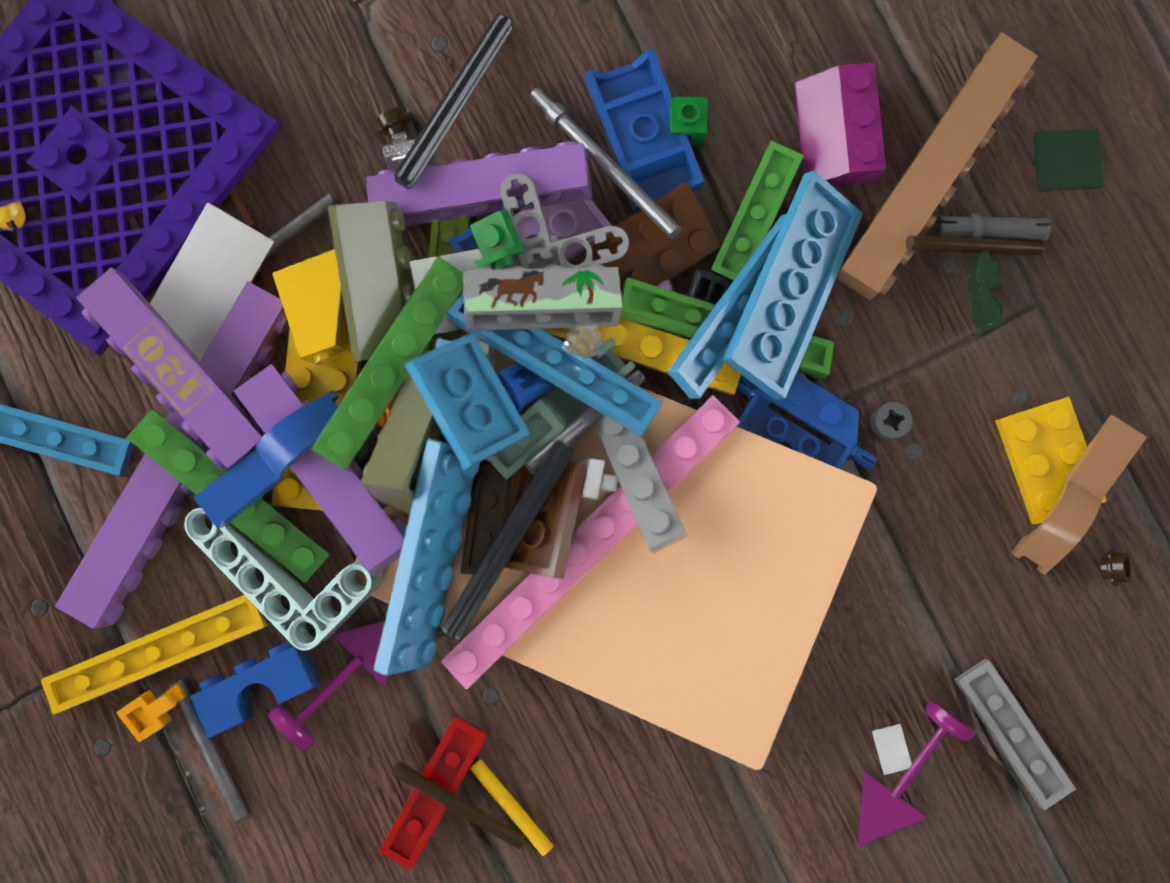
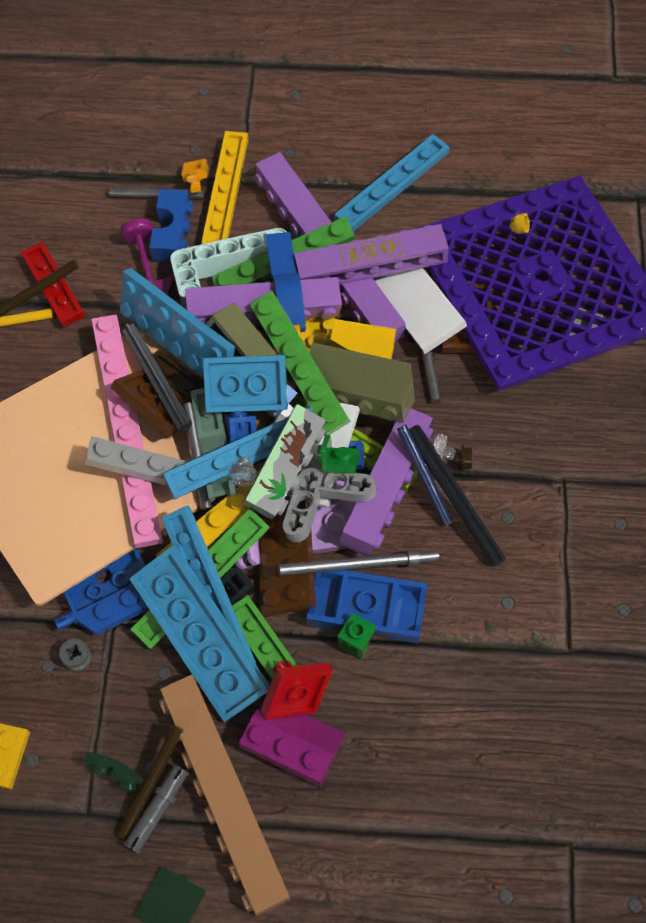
camera: 120 degrees right, 20 degrees down
white tile [580,458,618,499] -> none
none -> red tile [260,660,333,720]
none -> dark blue bar [397,424,453,526]

